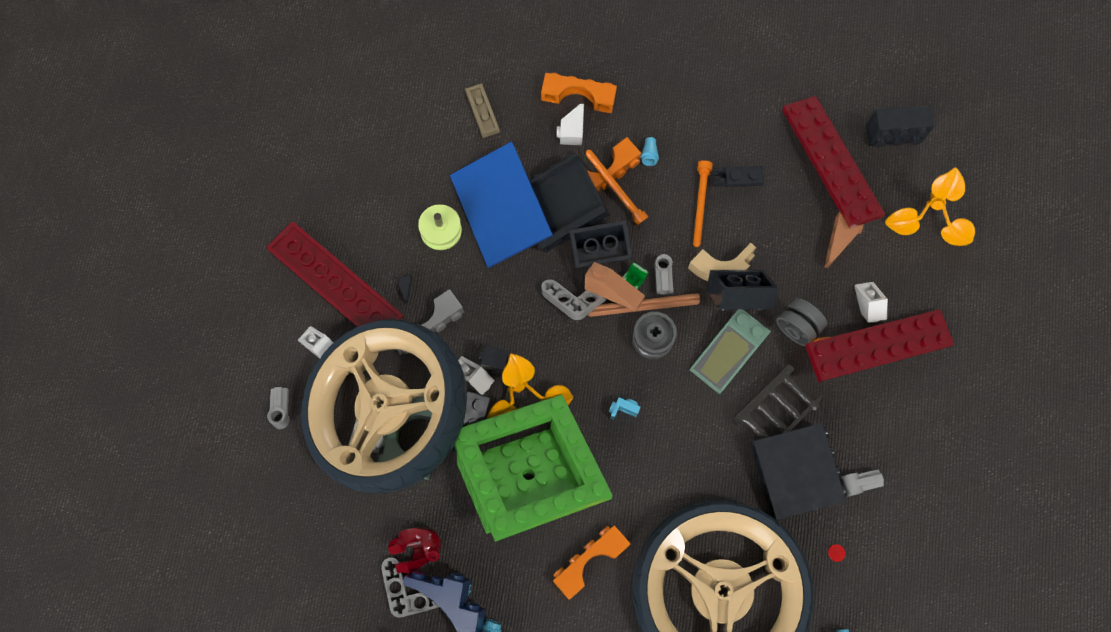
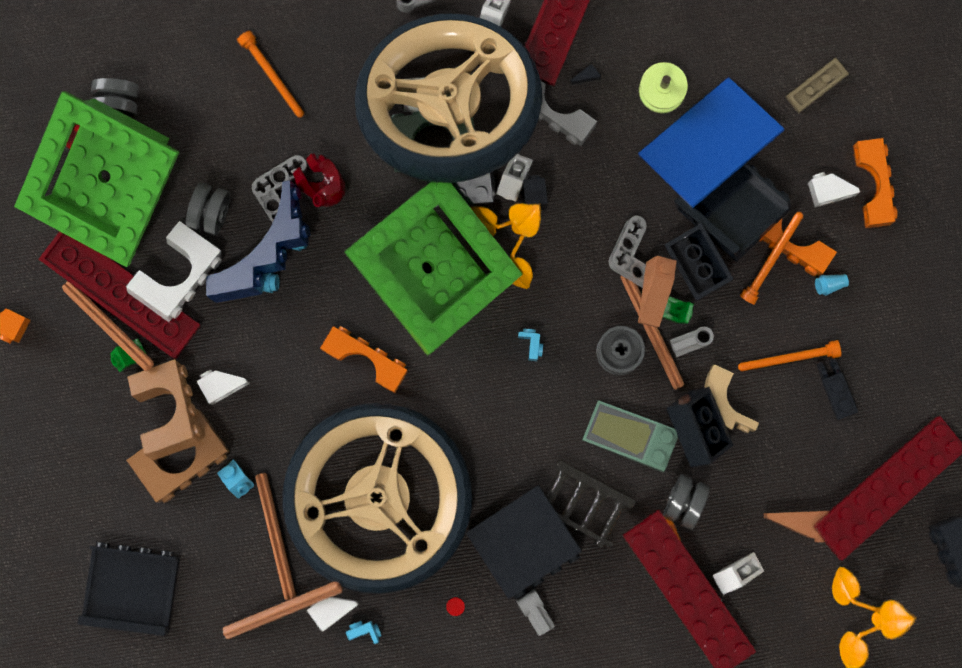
camera: 75 degrees right, 10 degrees up
none -> orange piece [237,30,304,118]

